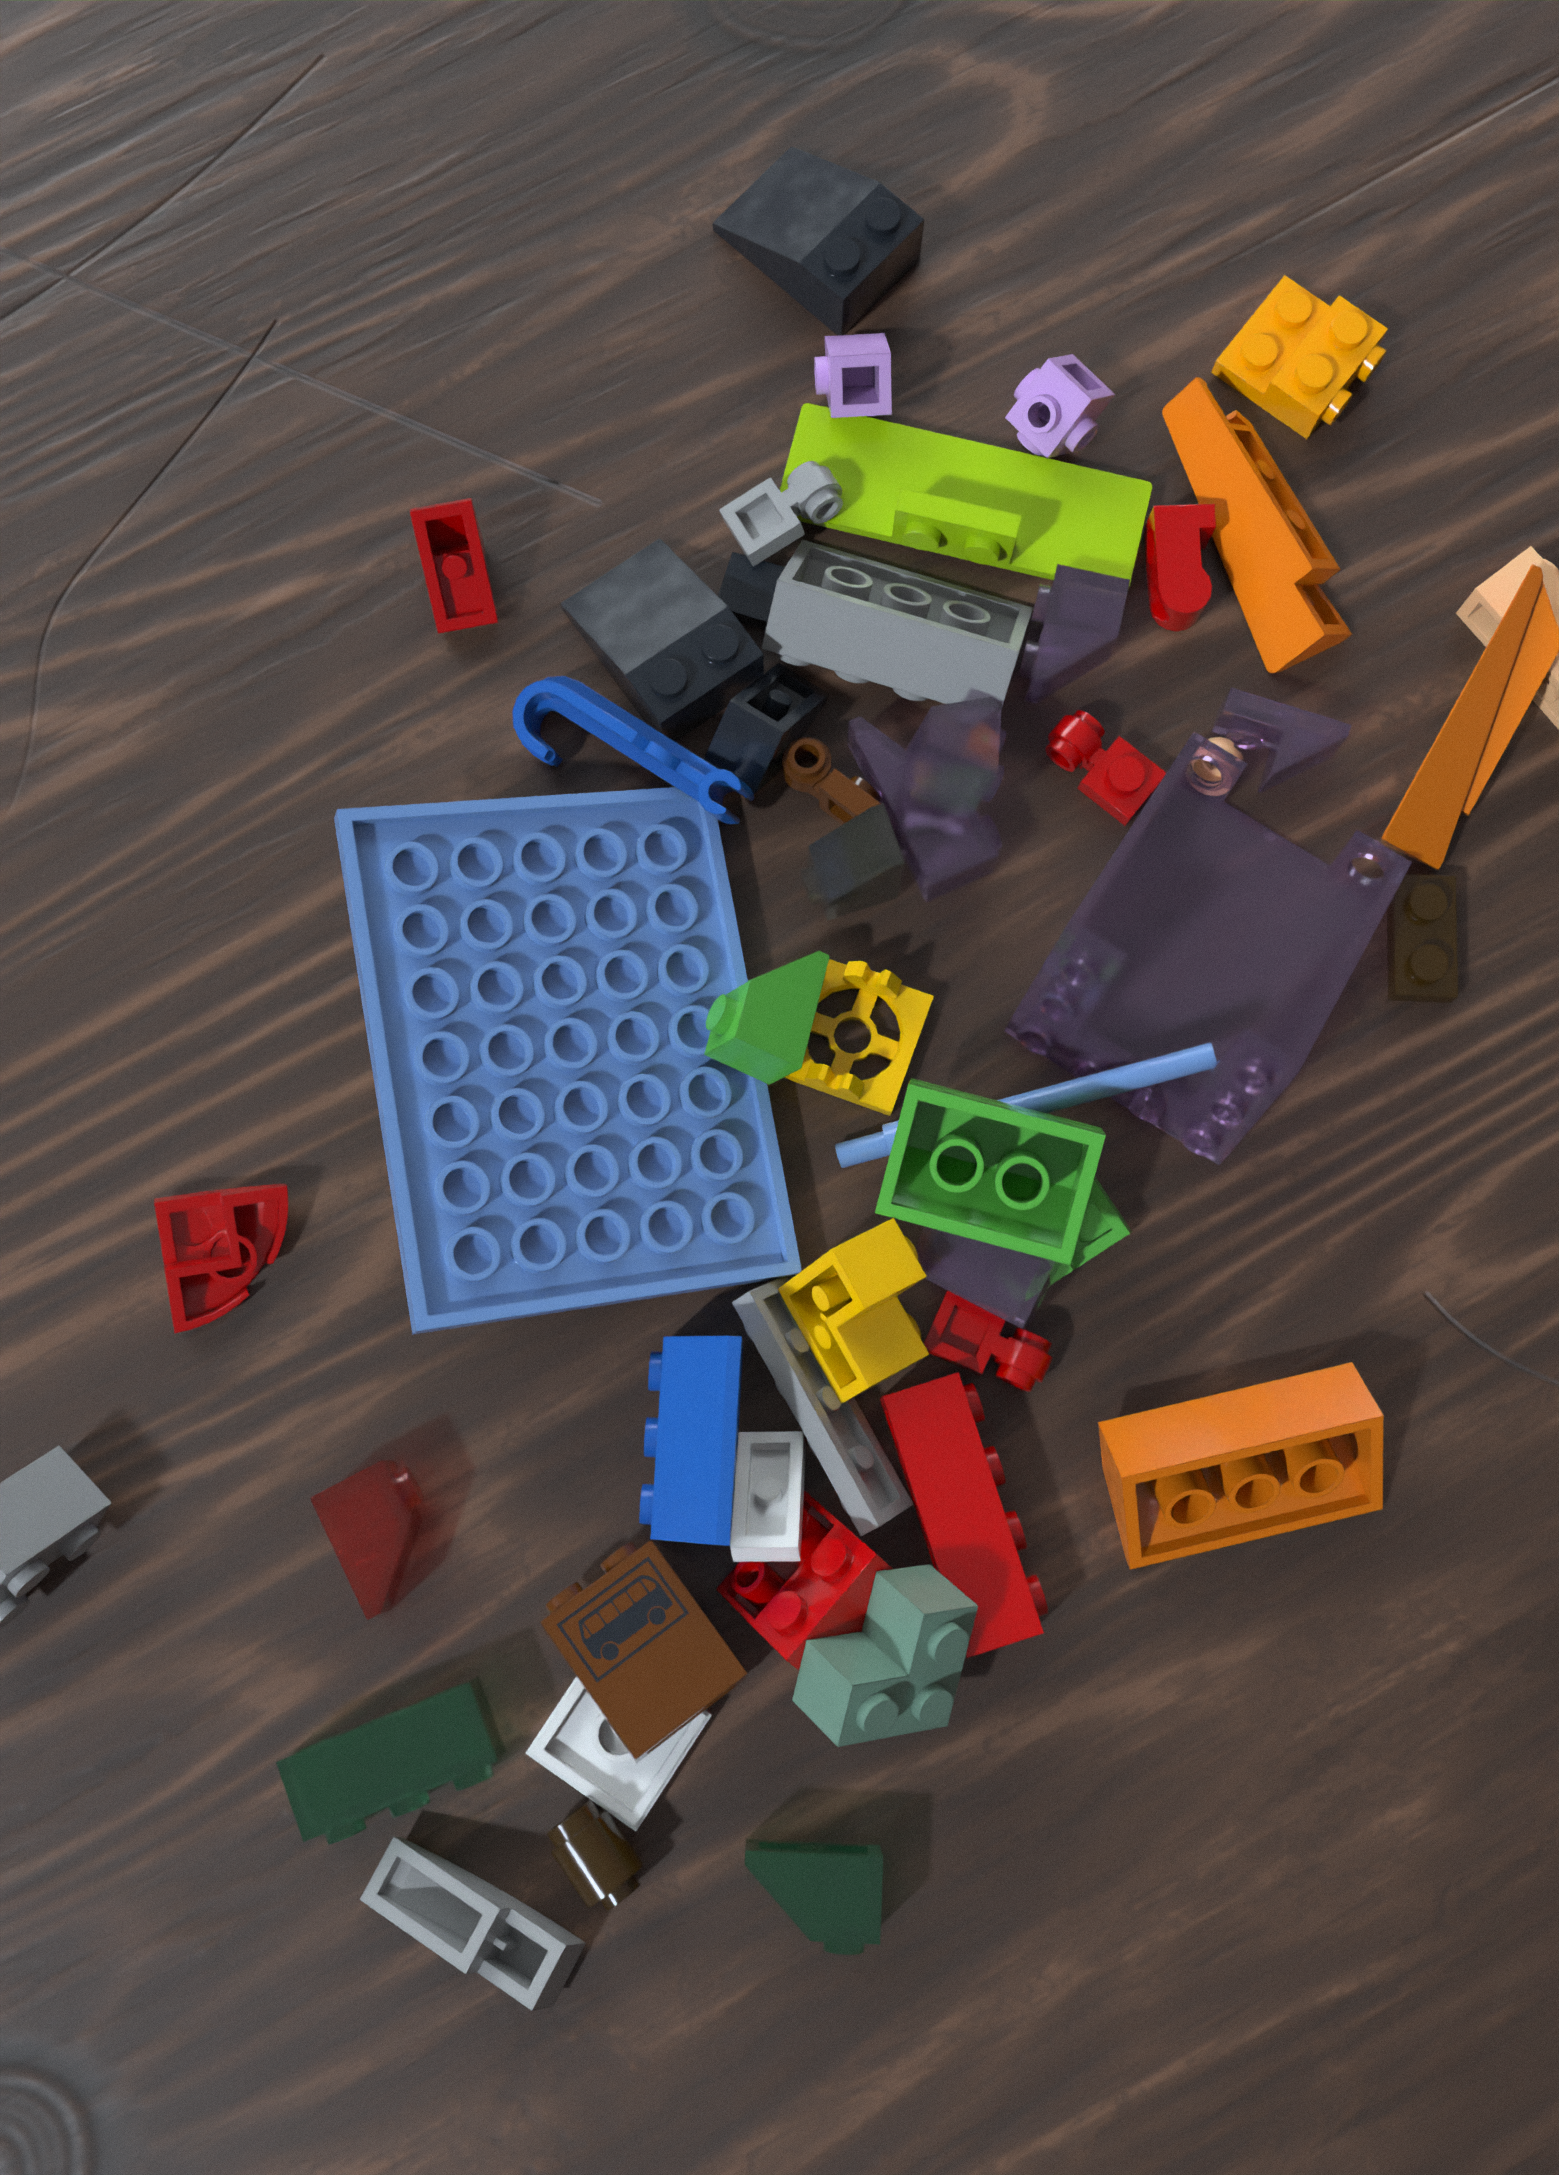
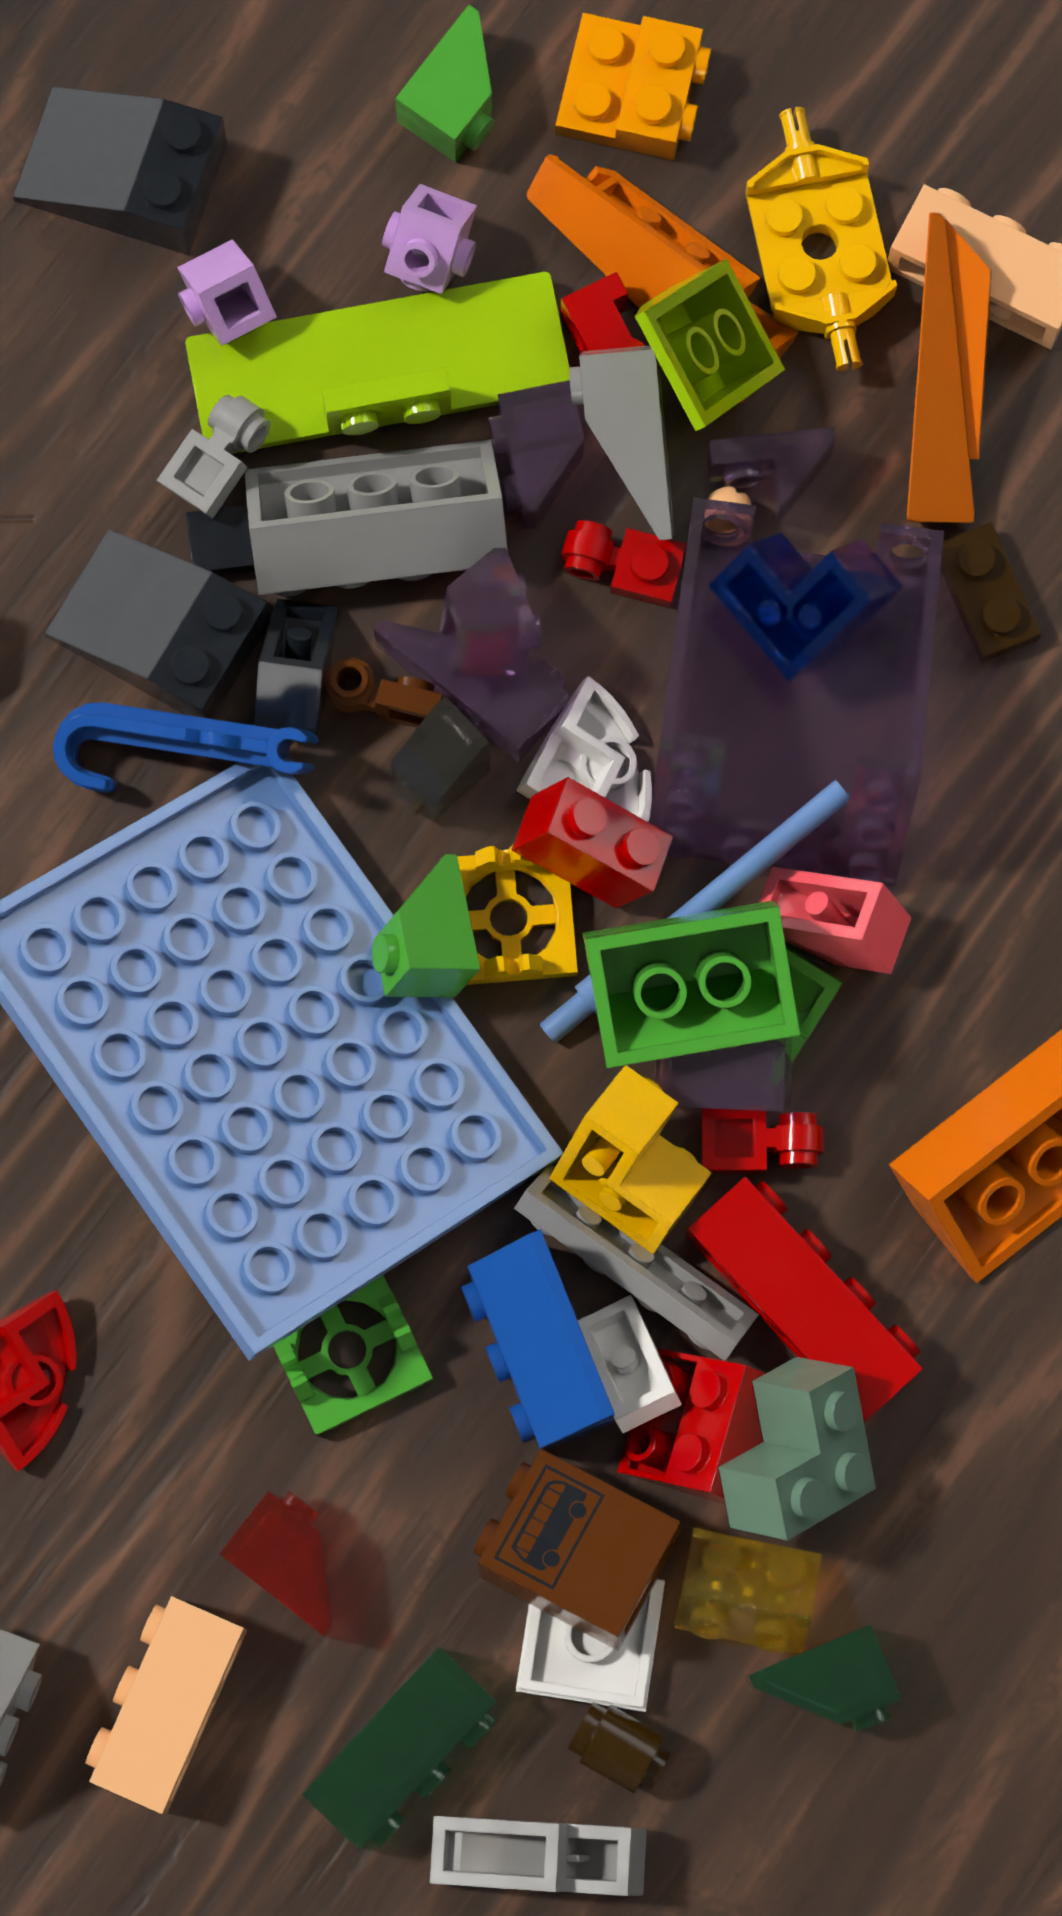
camera: 25 degrees left, 0 degrees up
none -> light nougat brick [85,1596,248,1814]
none -> bright green piece [274,1275,433,1437]
none -> bright green slope [395,5,495,163]
none -> red brick [512,777,673,909]
none -> white brick [516,676,652,822]
none -> light grey slope [570,345,675,540]
none -> lime slope [635,259,785,431]
none -> clear yellow bracket [674,1528,822,1653]
none -> clear blue brick [708,533,904,681]
none -> yellow plate [745,107,897,372]
none -> coral slope [758,866,912,974]

